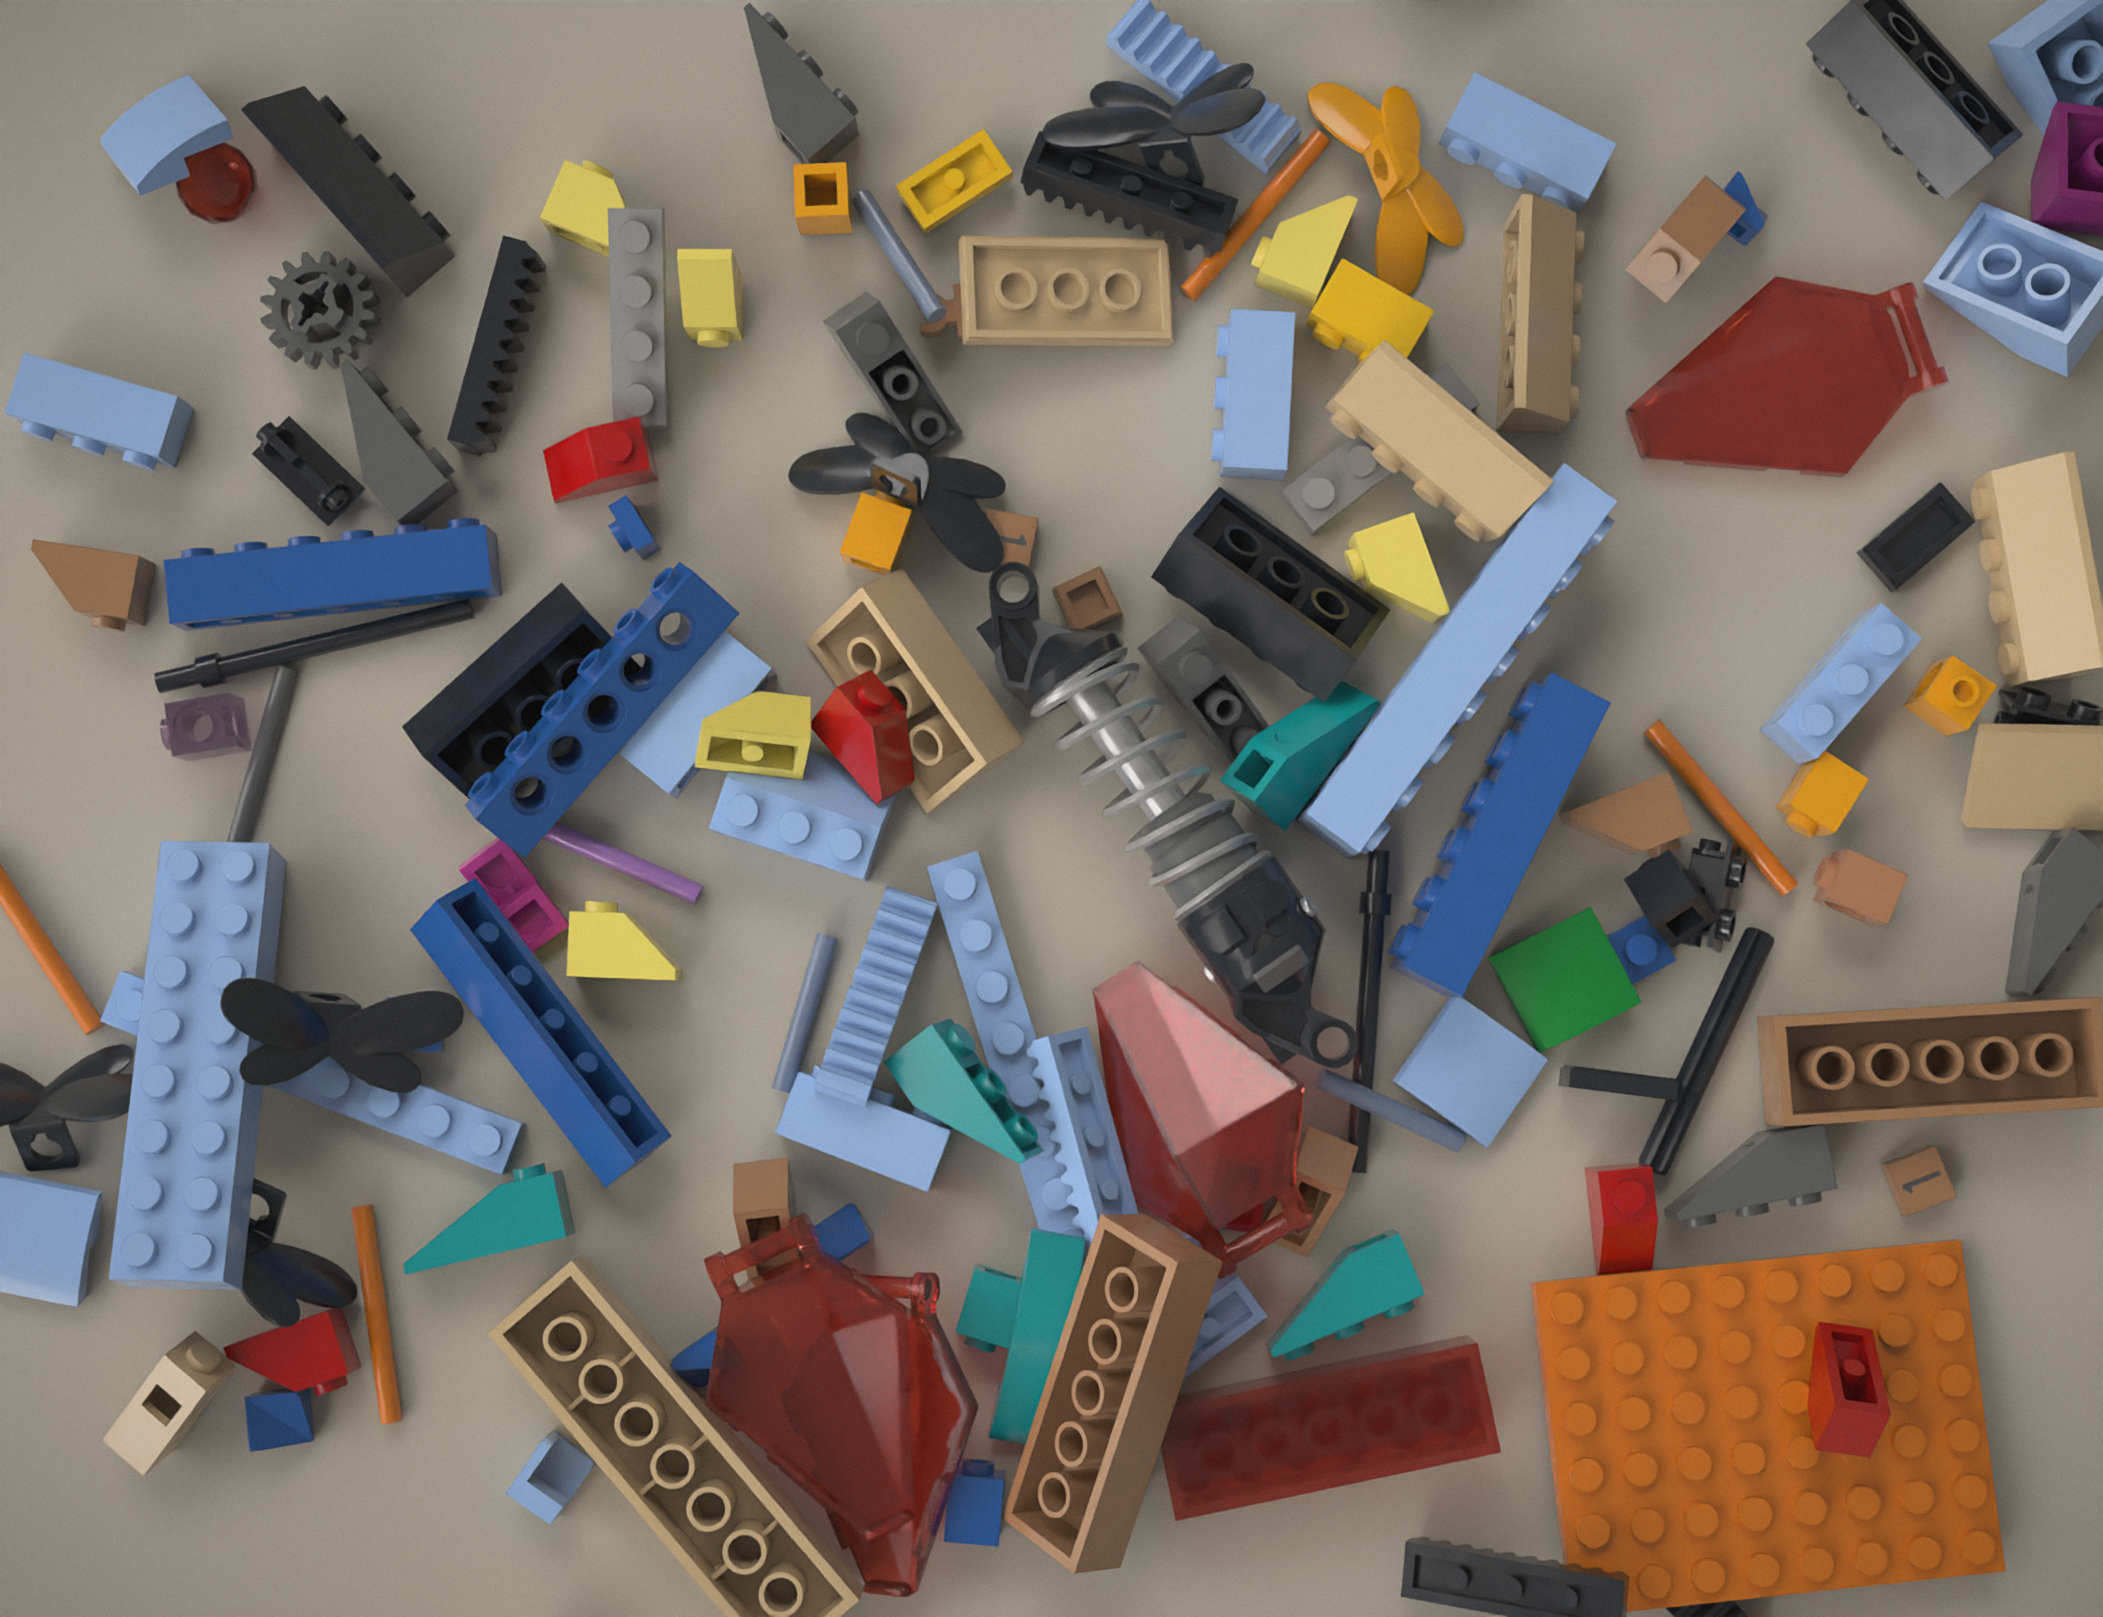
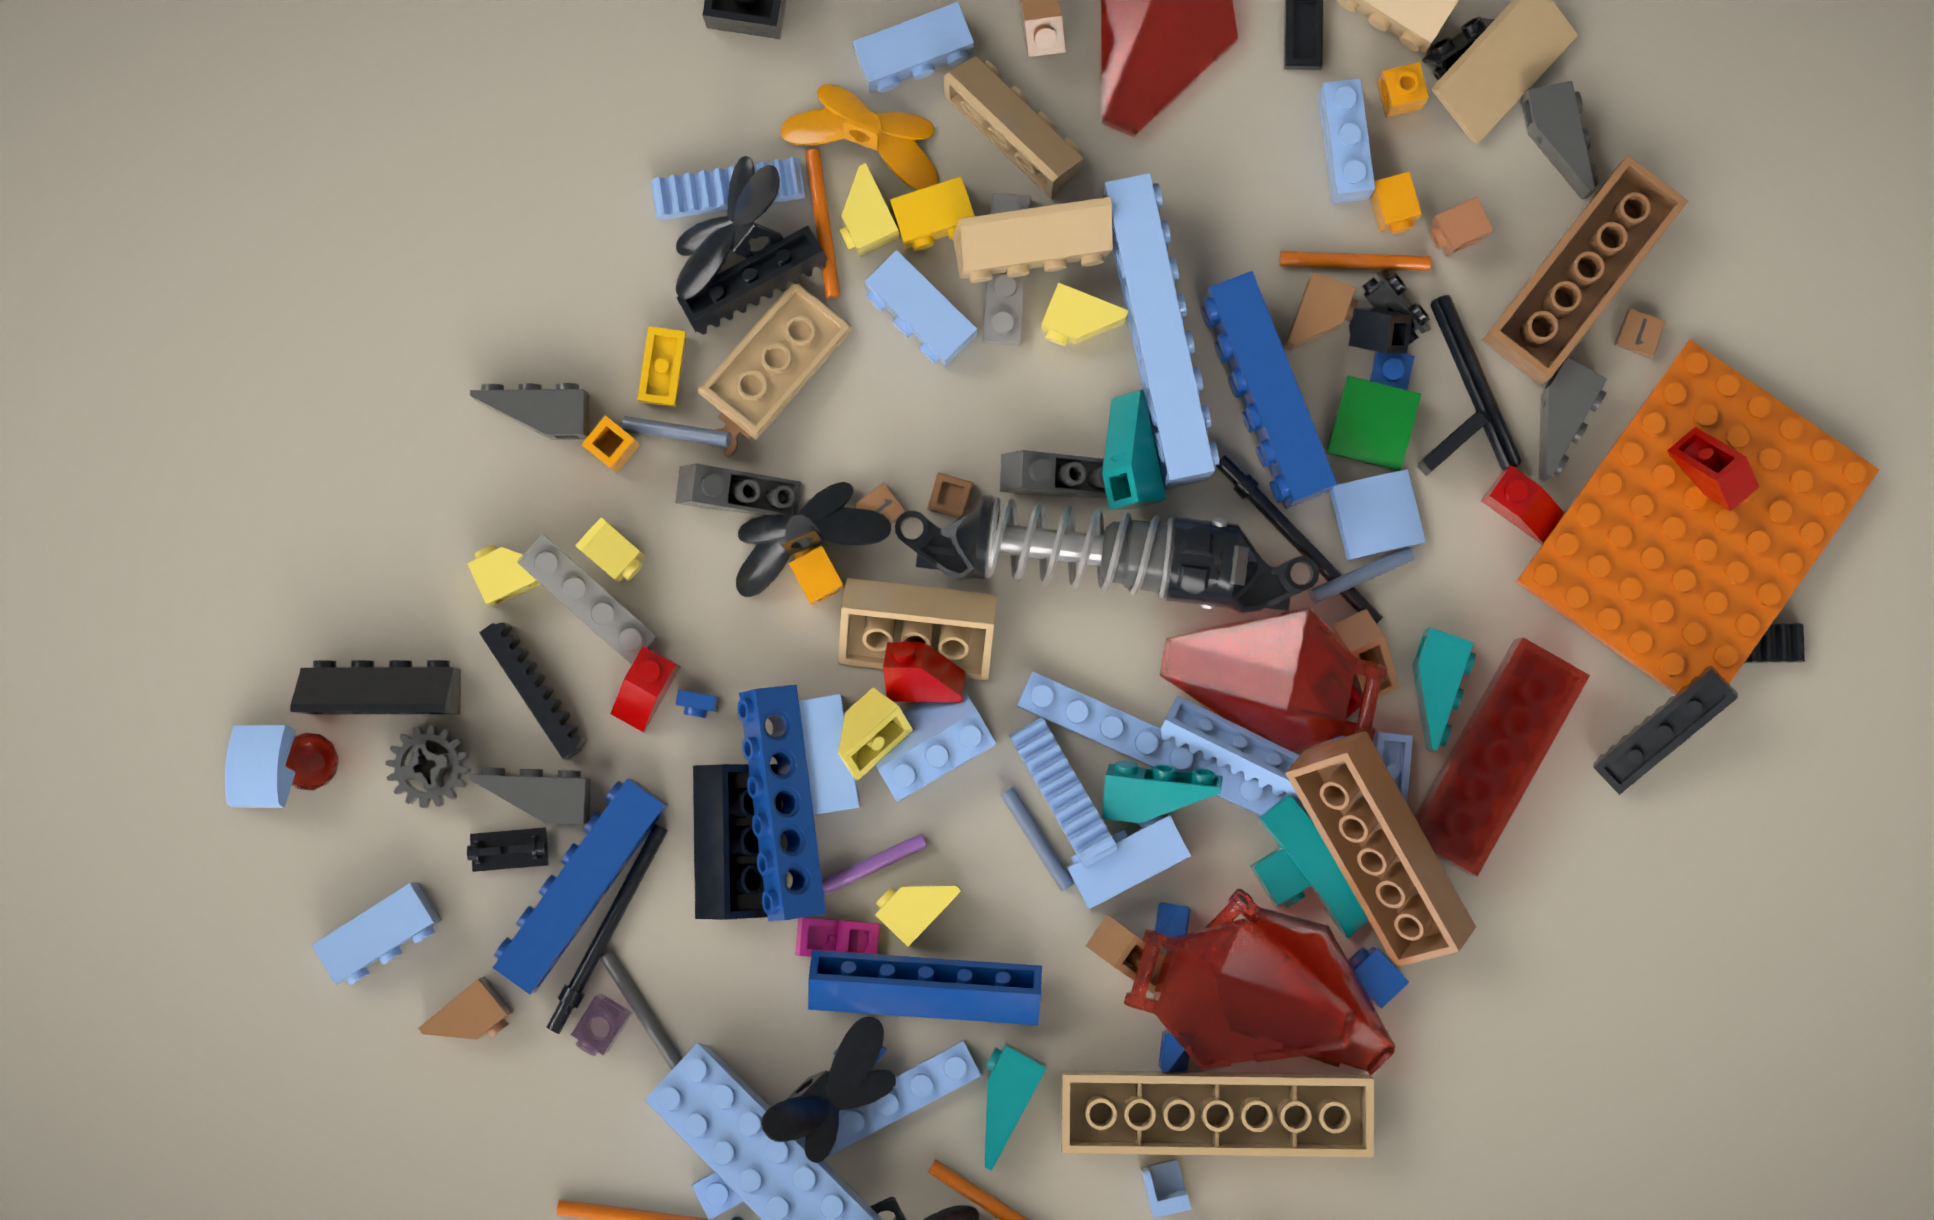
camera: 40 degrees left, 0 degrees up
black slope [1151,486,1391,702] -> none

